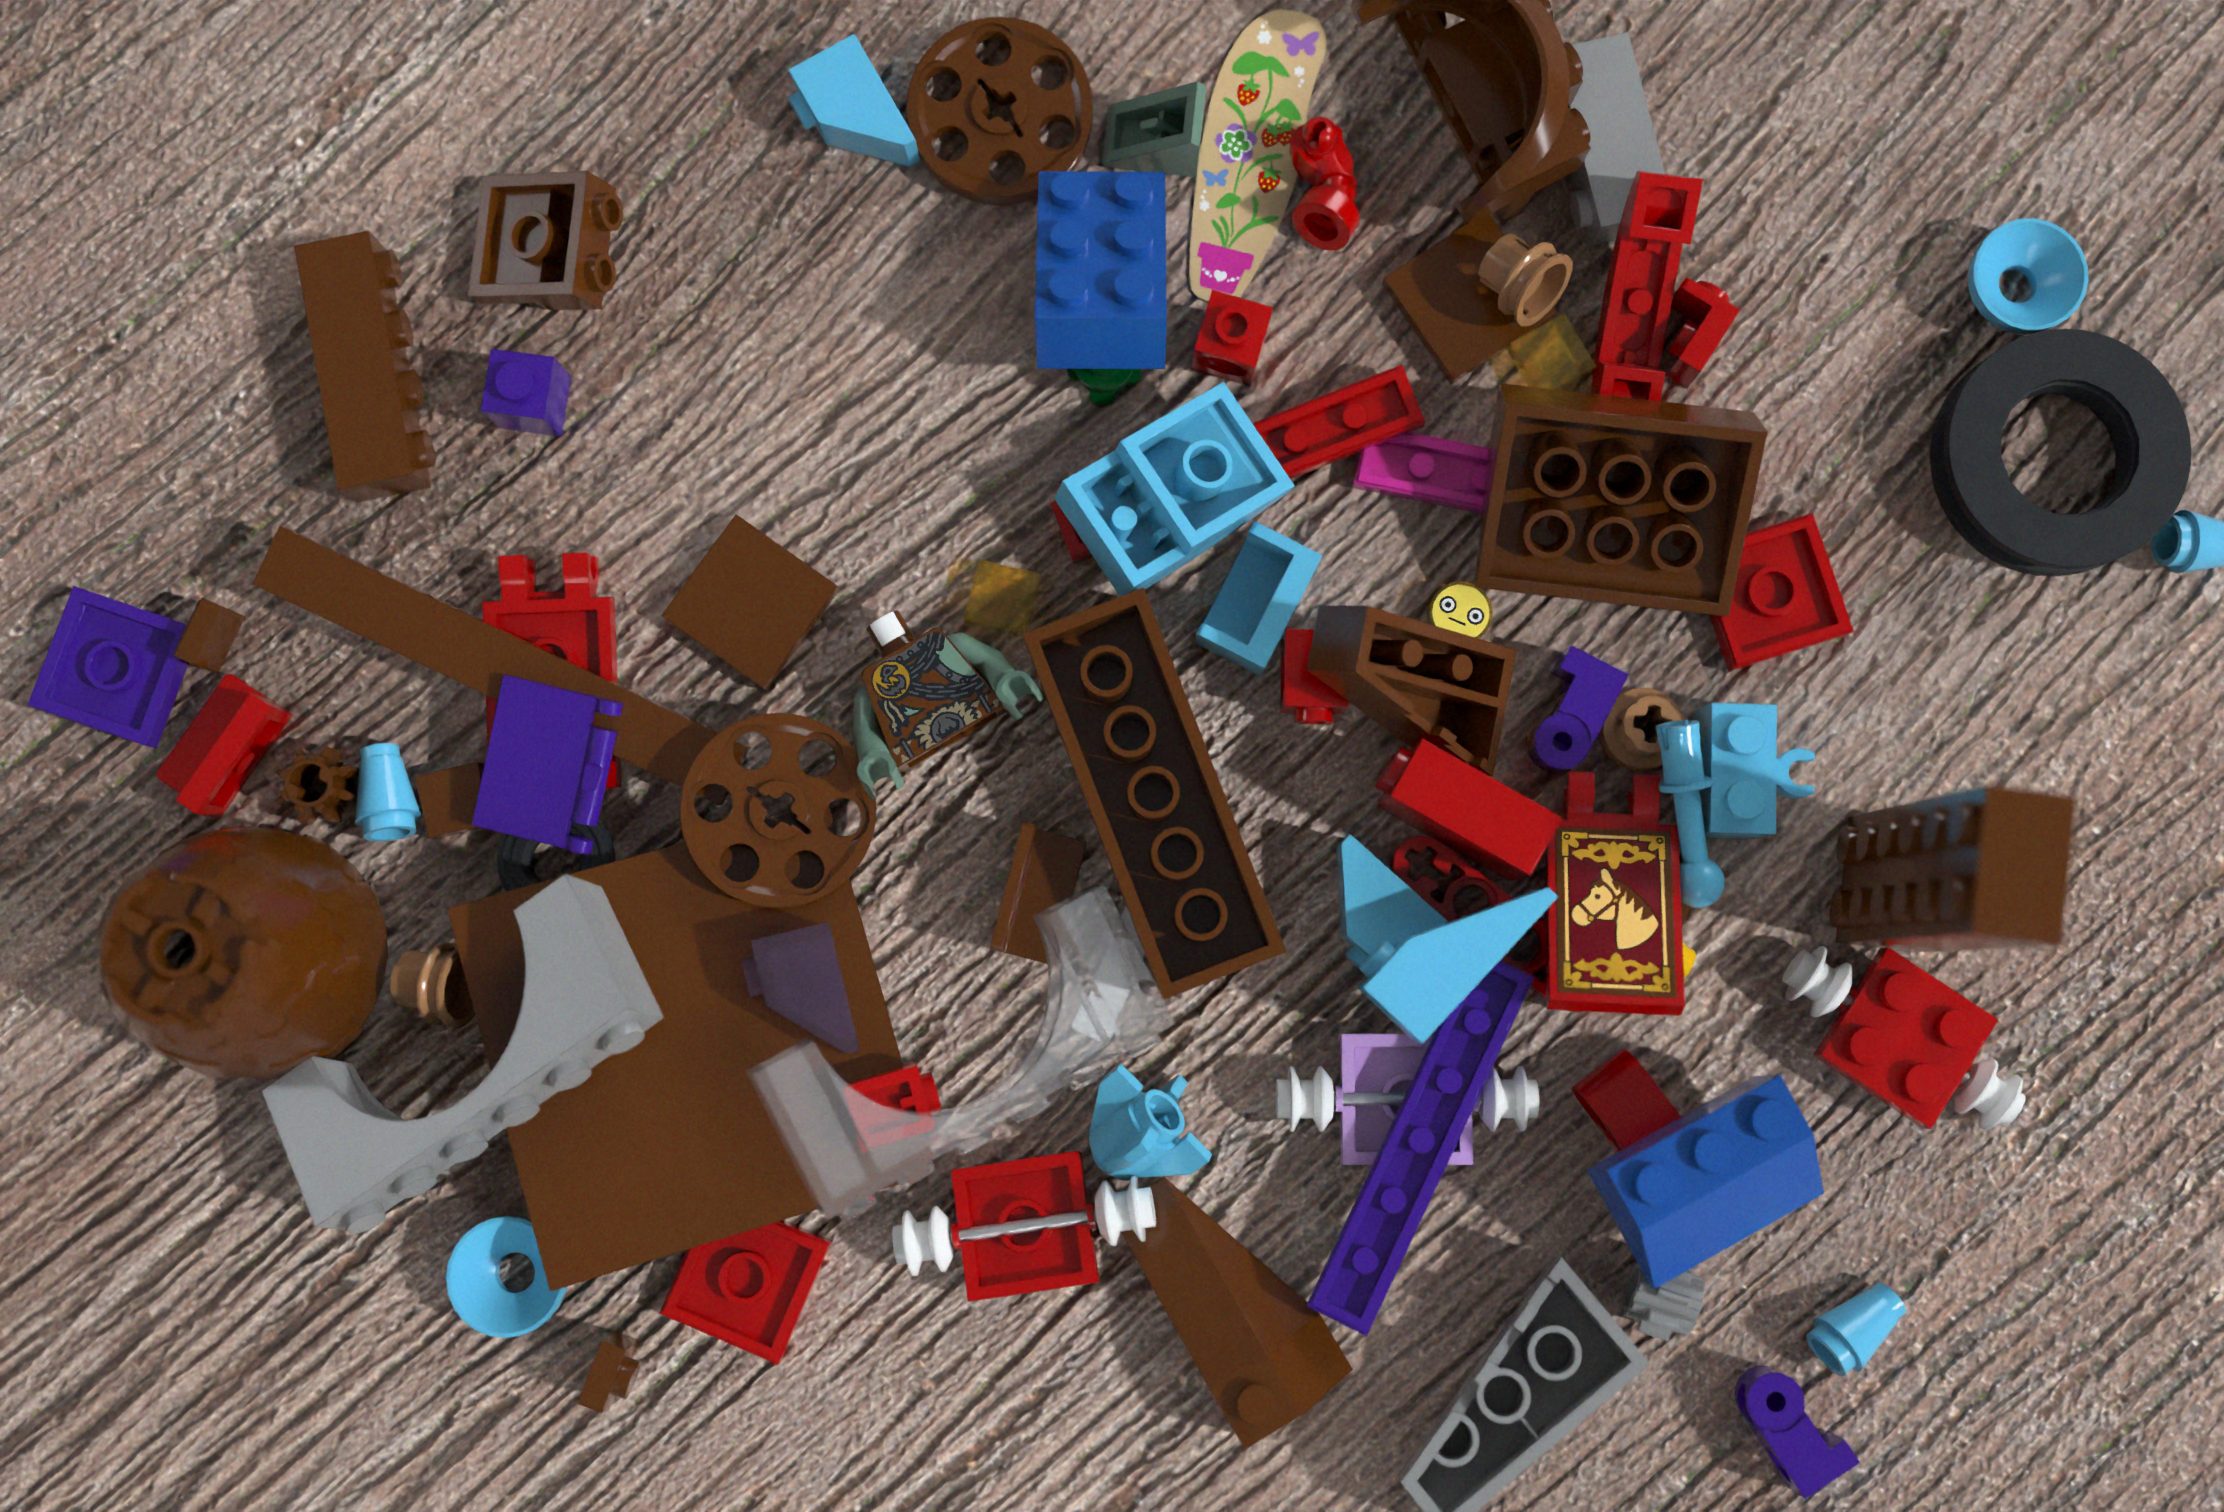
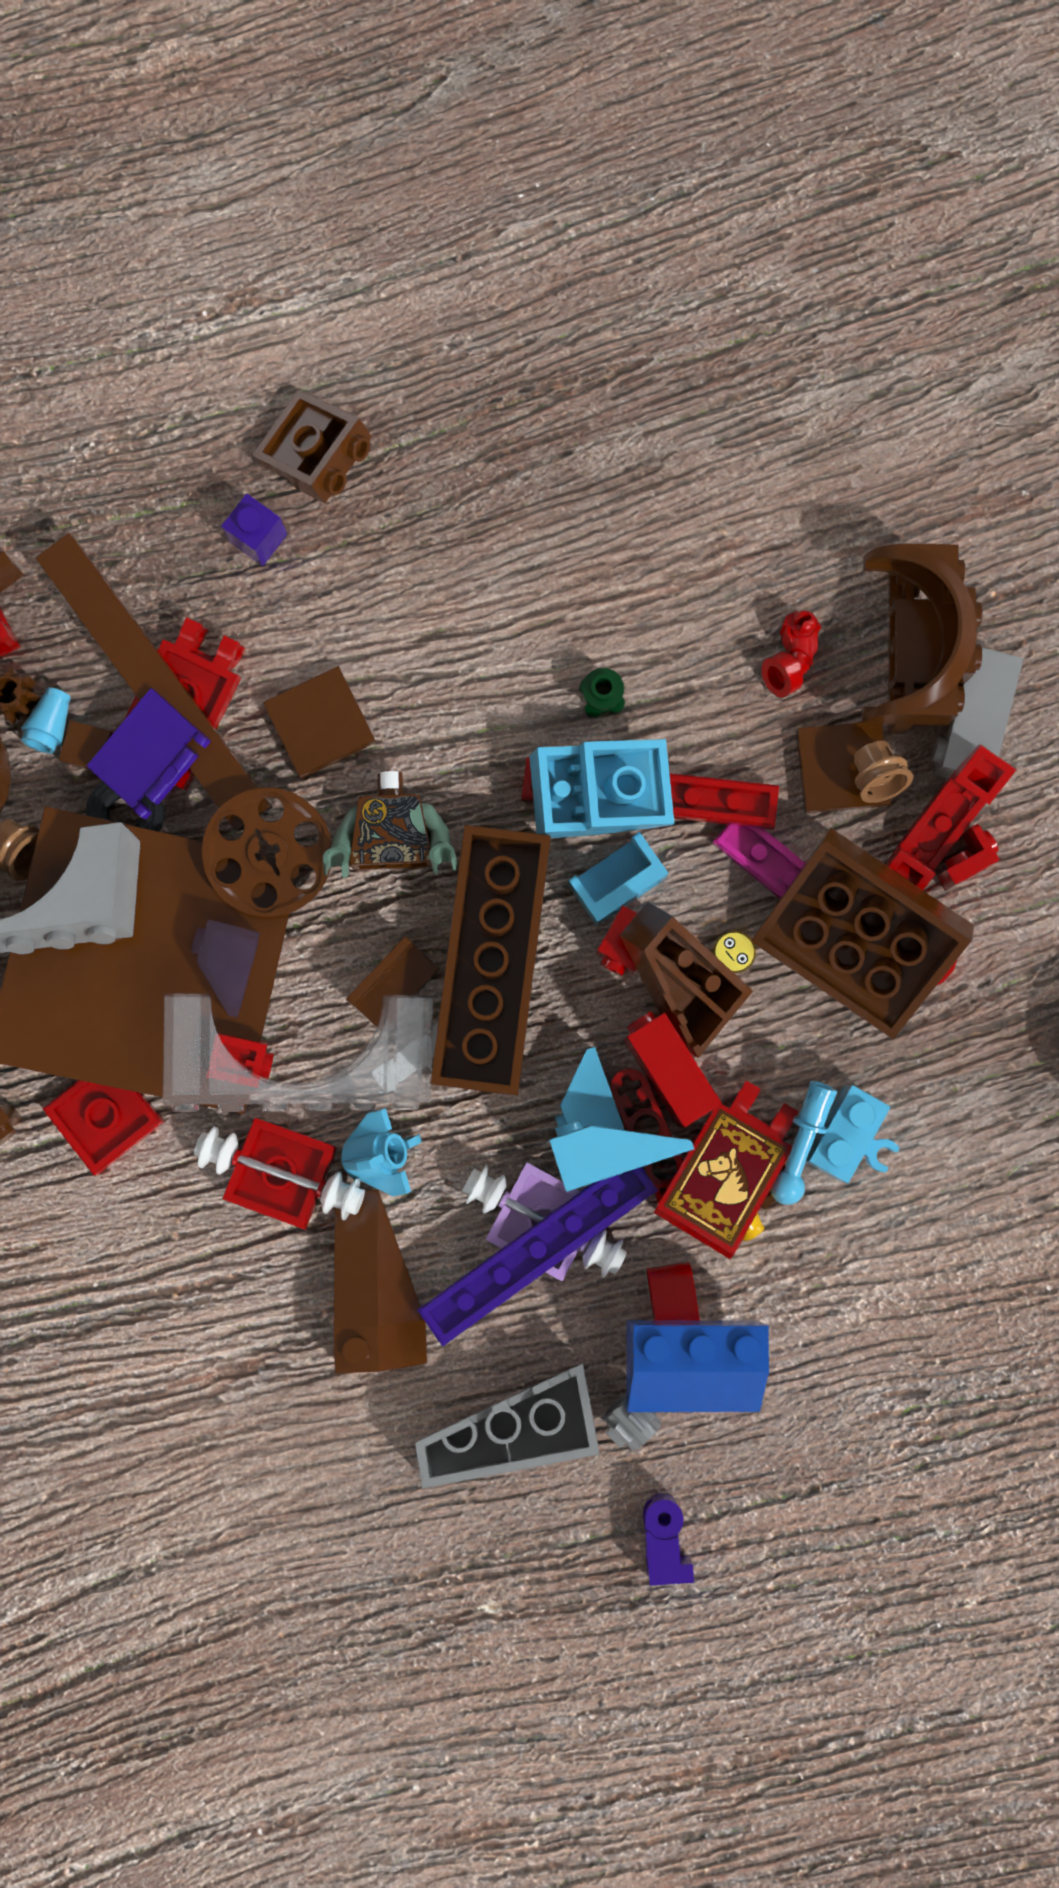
camera: 30 degrees right, 0 degrees up
reddish brown brick [294,231,436,502] -> none
medium azure slope [787,34,921,167] -> none
reddish brown wedge [907,17,1093,206] -> none
clear yellow tile [964,559,1041,637] -> none
blue brick [1035,171,1167,369] -> none
sand green slope [1101,81,1206,177] -> none
tan sticker [1189,9,1327,302] -> none
red brick [1192,290,1273,387] -> none
clear yellow tile [1507,313,1596,390] -> none
dark purple leg [1526,645,1629,772] -> none
medium nougat piece [1599,688,1684,771] -> none
red tile [1709,513,1854,672] -> none
red plate [1782,946,2026,1130] -> none
medium azure cone [1806,1282,1906,1376] -> none
reddish brown brick [1830,785,2076,953] -> none

